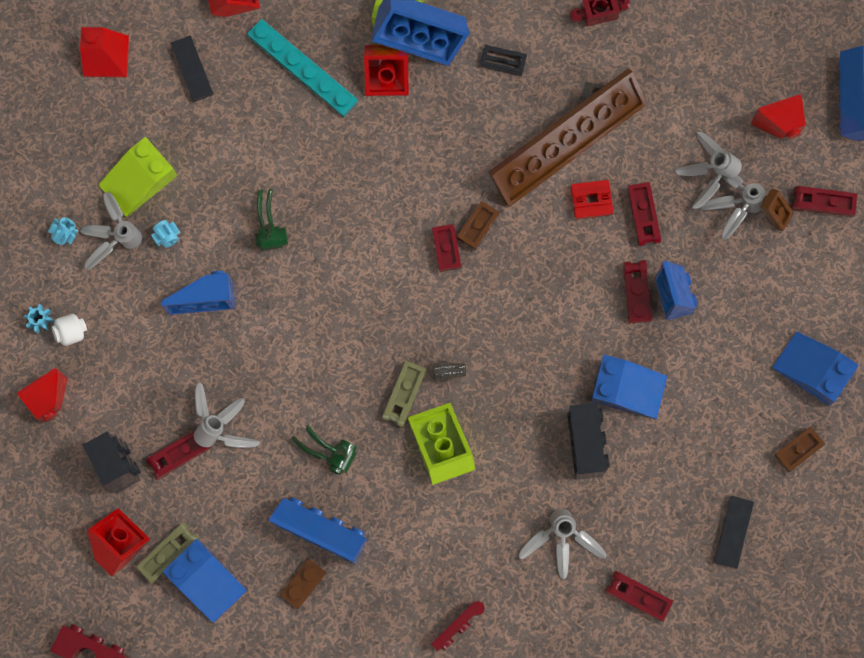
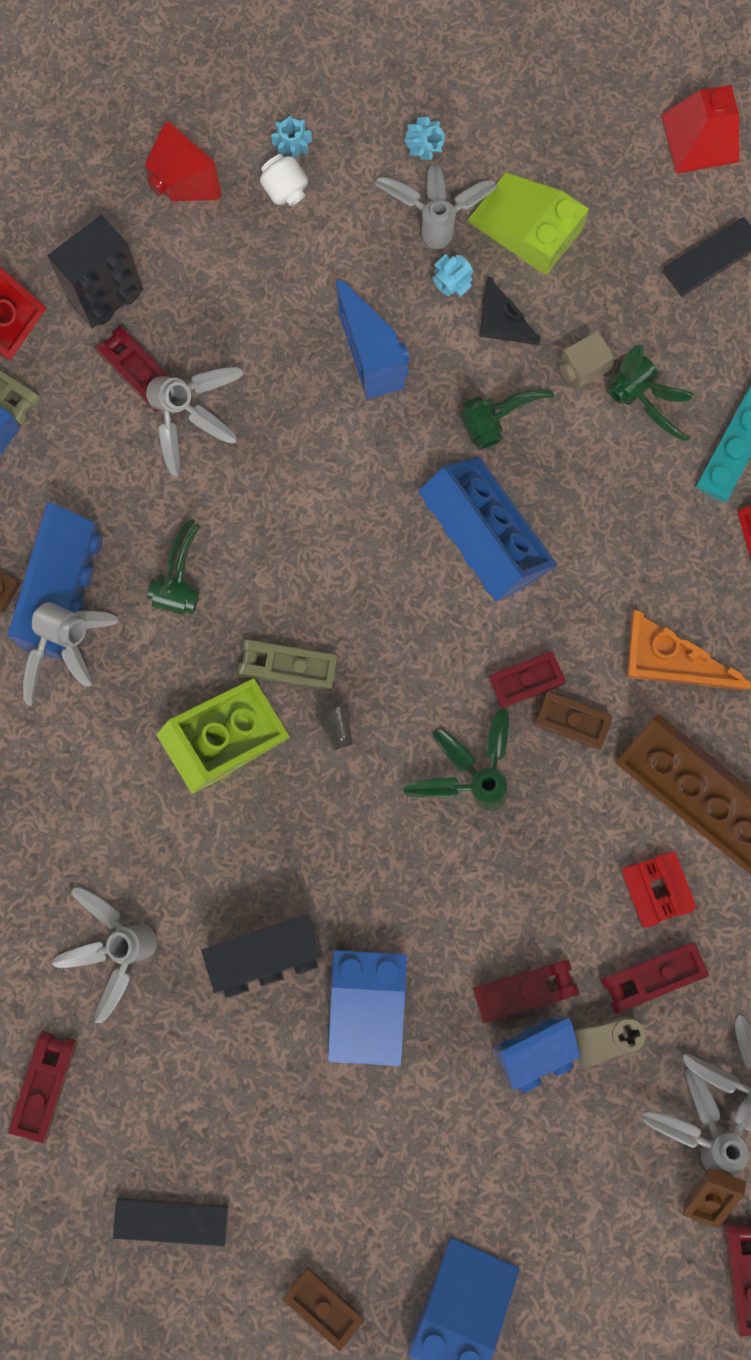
camera: 75 degrees right, 0 degrees up
none -> light grey plant [23,602,118,706]
none -> dark green plant [403,709,509,811]
none -> blue slope [418,458,557,601]
none -> black tile [479,277,541,345]
none -> dark tan brick [559,331,616,389]
none -> dark tan piece [574,1016,646,1067]
none -> dark green plant [608,345,694,440]
none -> orange wing [627,610,751,691]

